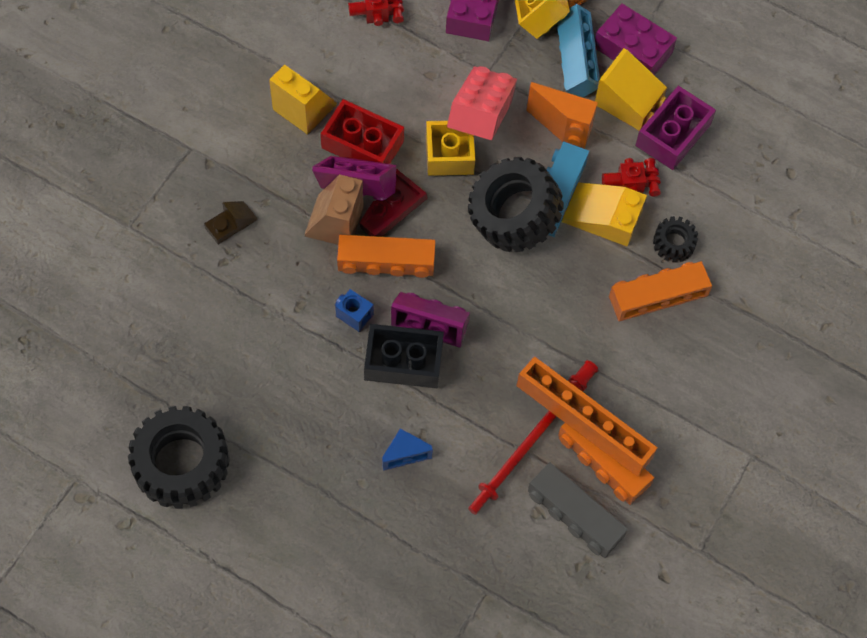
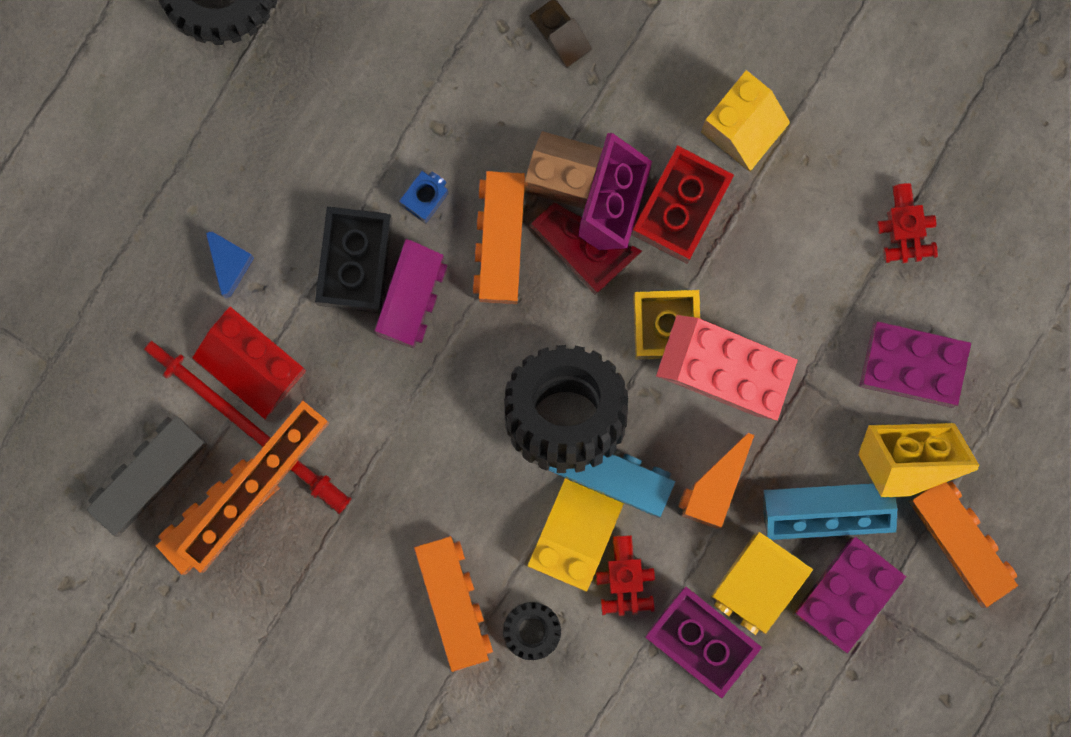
camera: 90 degrees right, 20 degrees up
none -> red slope [192,306,306,420]

